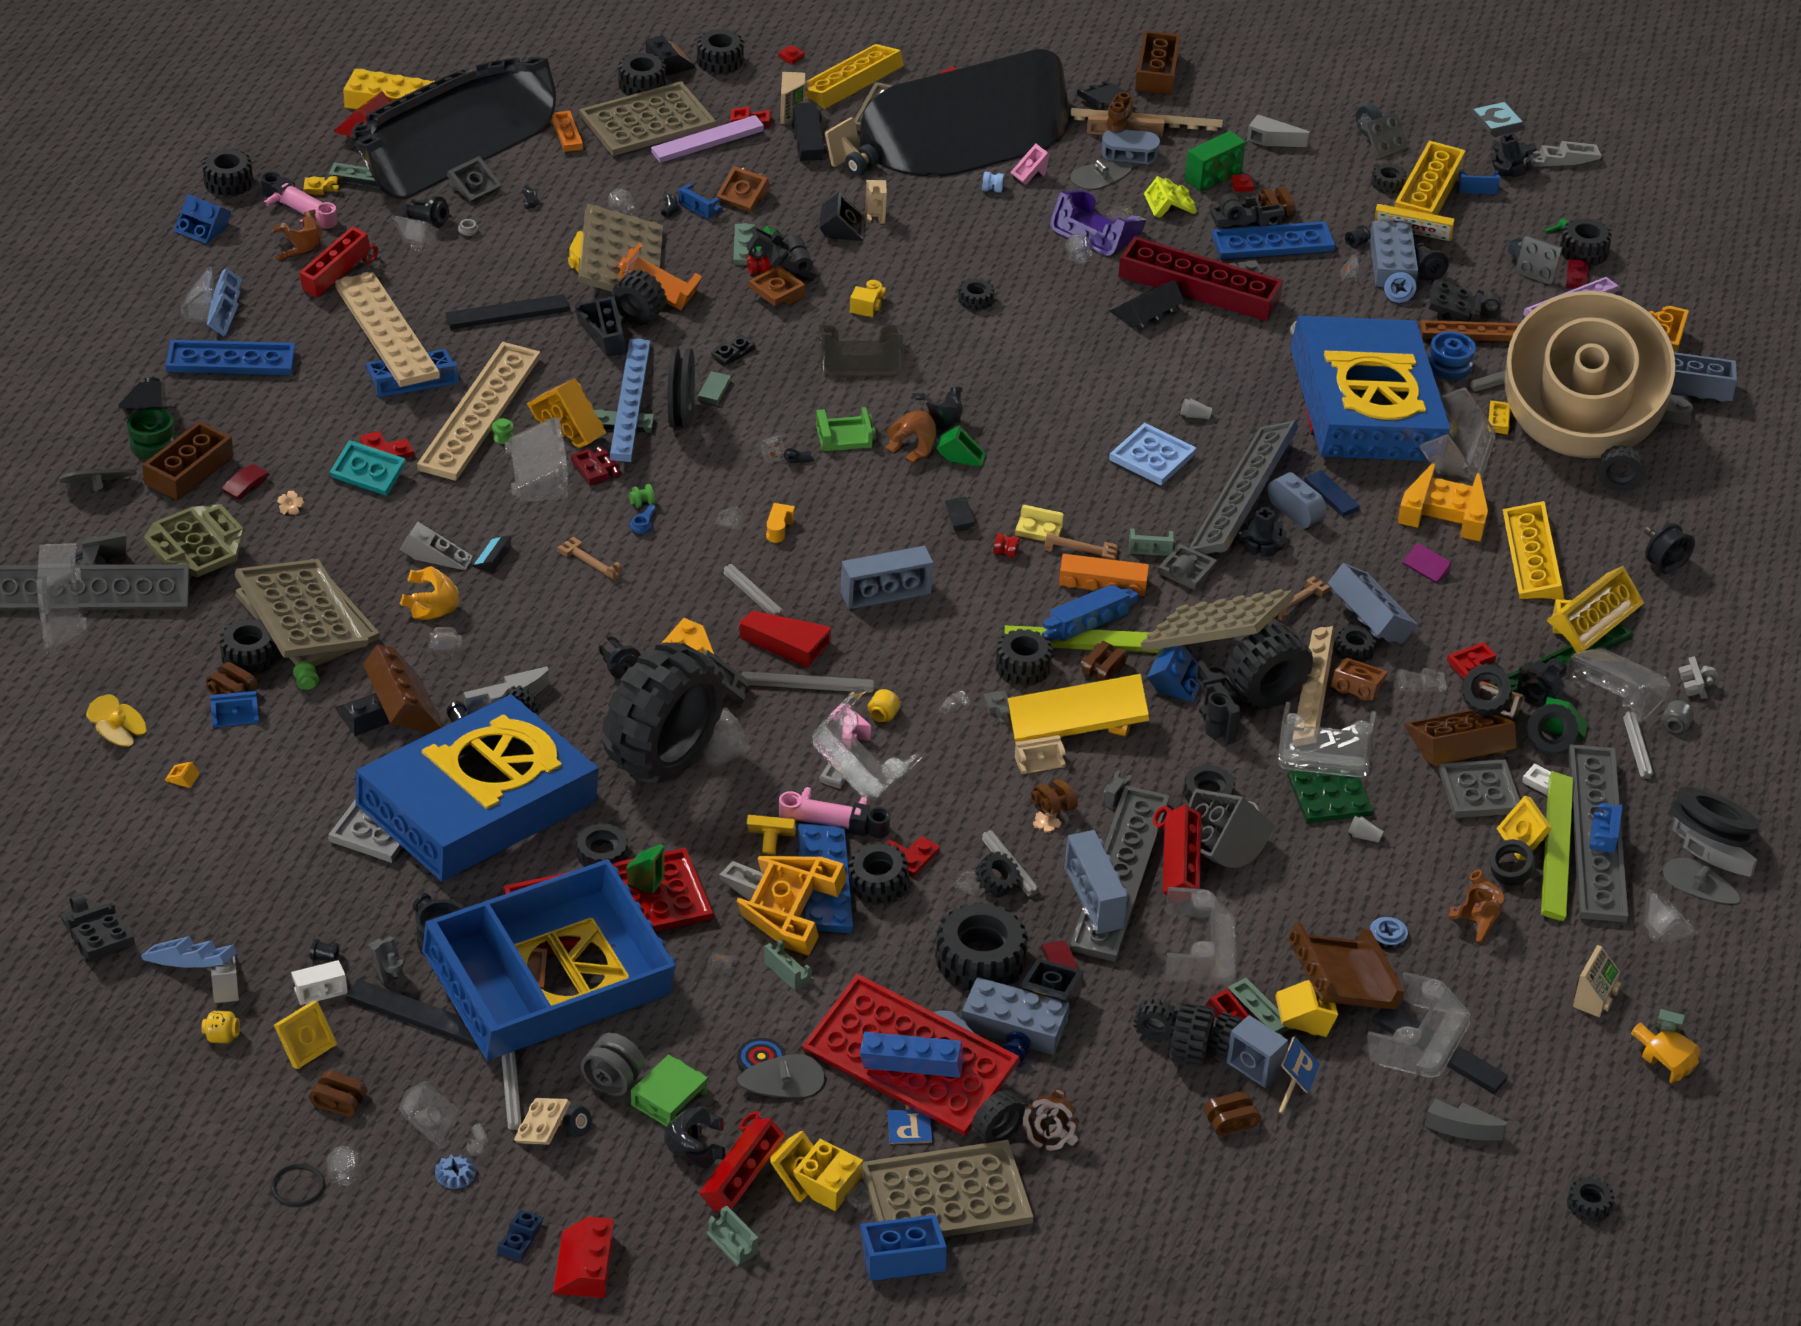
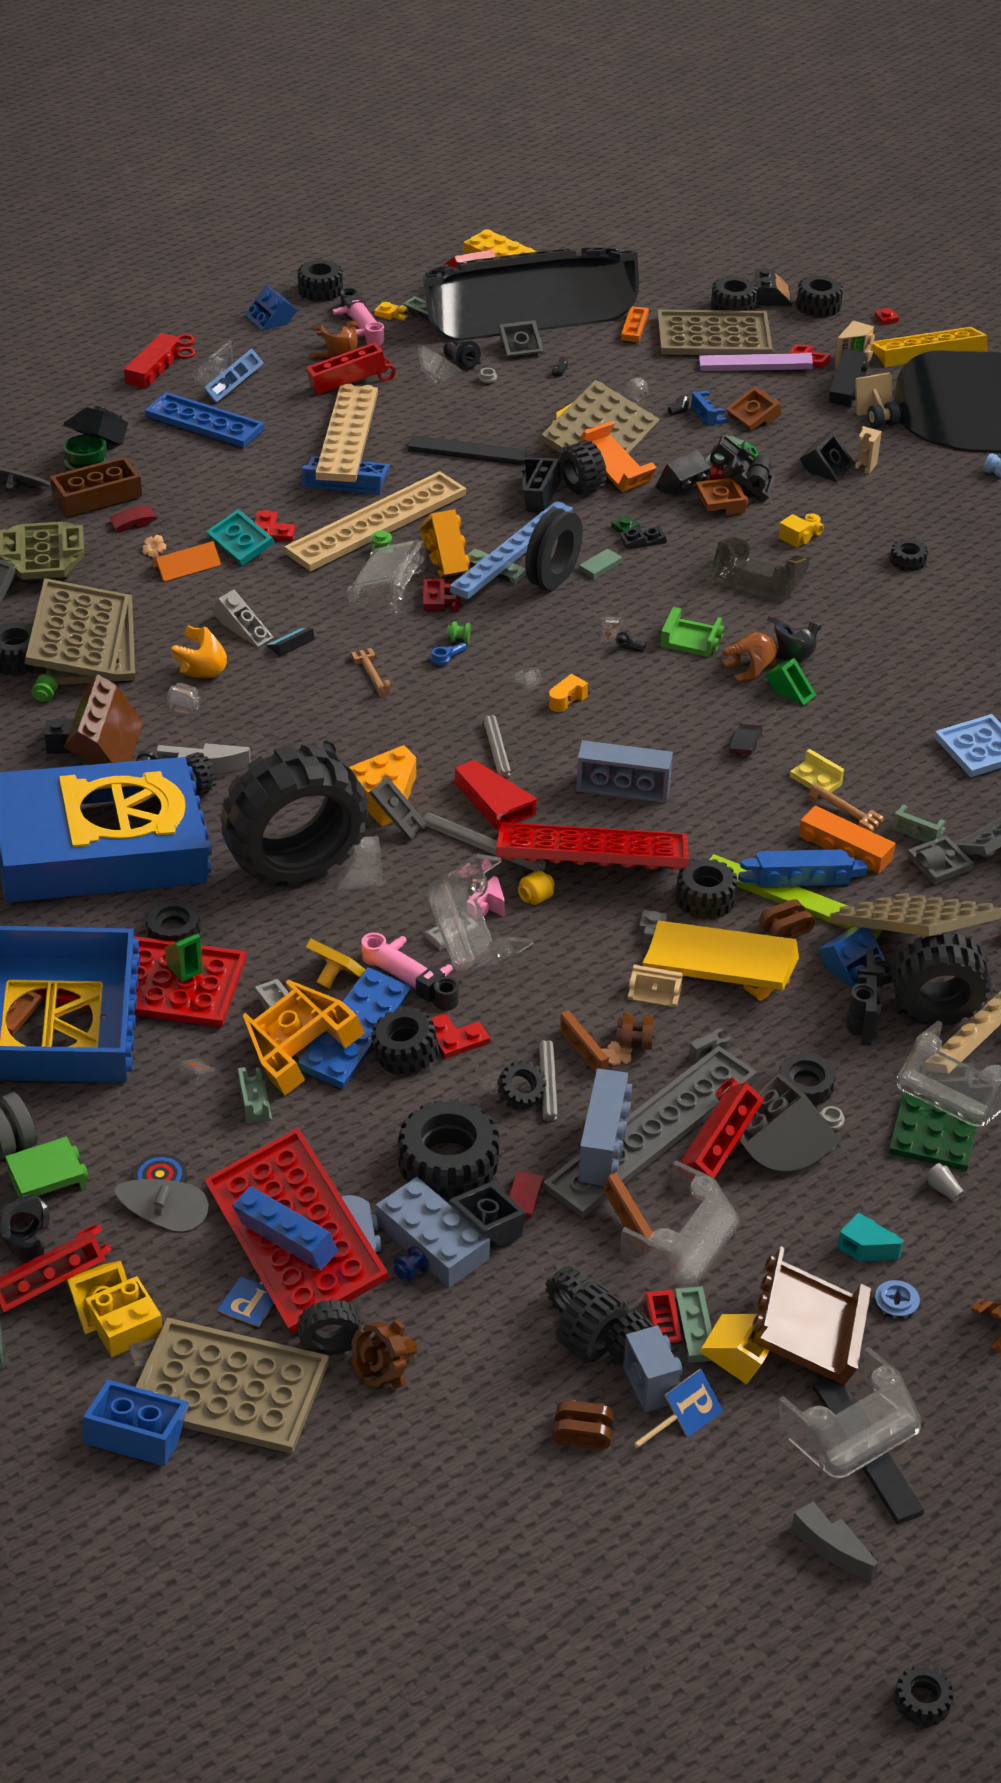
camera: 30 degrees right, 0 degrees up
clear arm [939,691,970,715] -> none
red wheel [993,533,1020,558] -> none
none -> red hinge [124,333,196,389]
none -> orange panel [151,541,221,581]
none -> red plate [496,822,689,871]
none -> dark orange tile [560,1010,609,1074]
none -> dark orange tile [603,1172,656,1254]
none -> dark green plate [611,515,640,533]
none -> black slope [655,450,711,493]
none -> teal slope [837,1213,904,1262]

